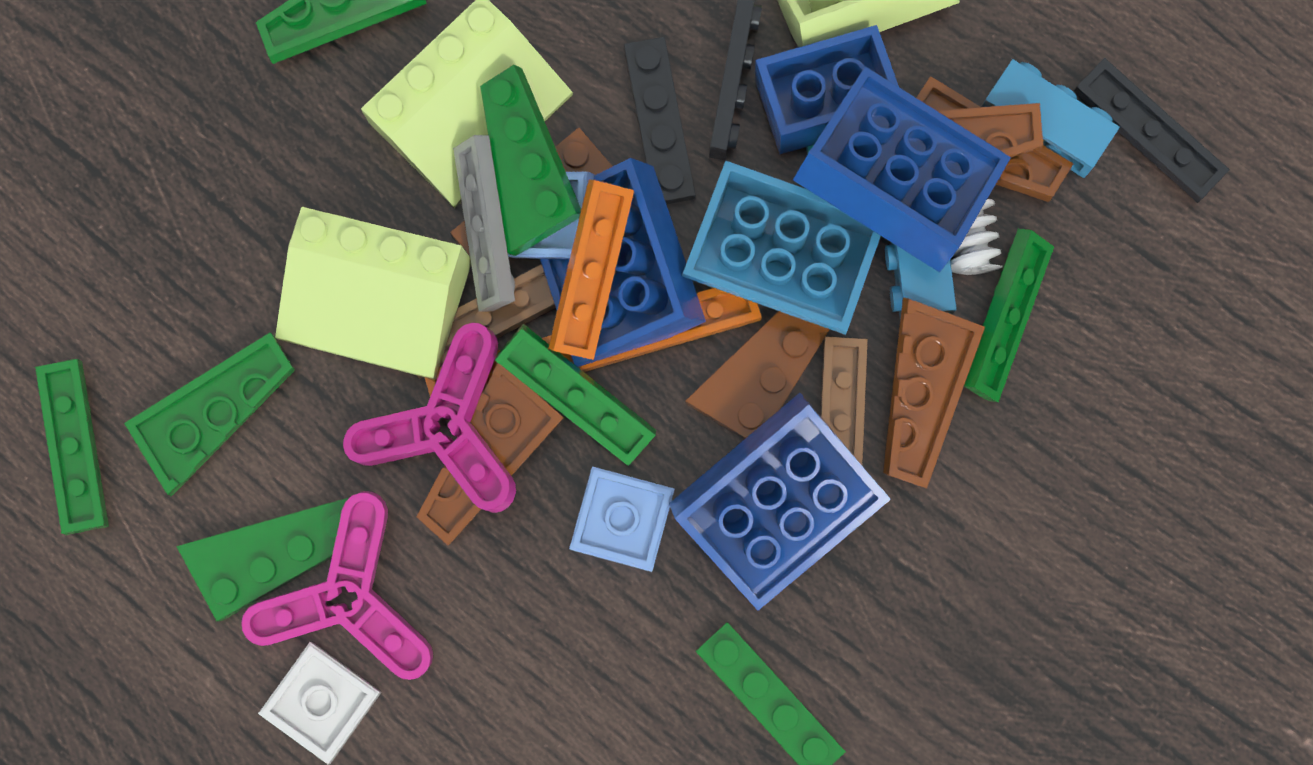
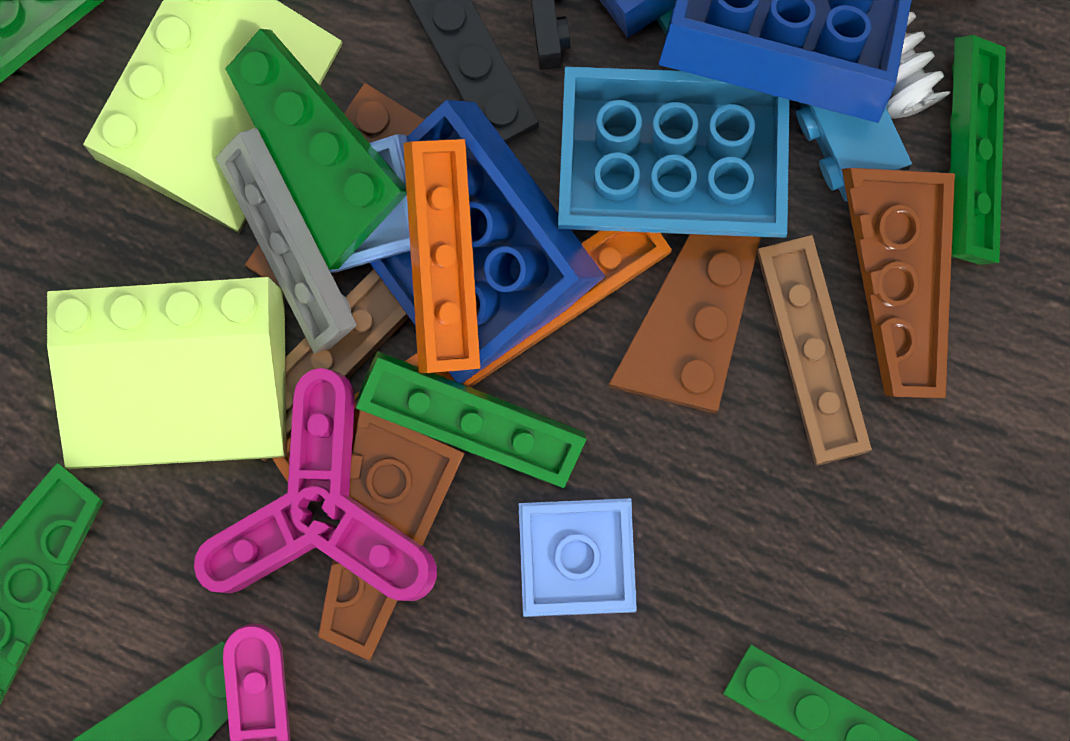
camera: 15 degrees left, 0 degrees up
blue slope [669,393,891,610] -> none

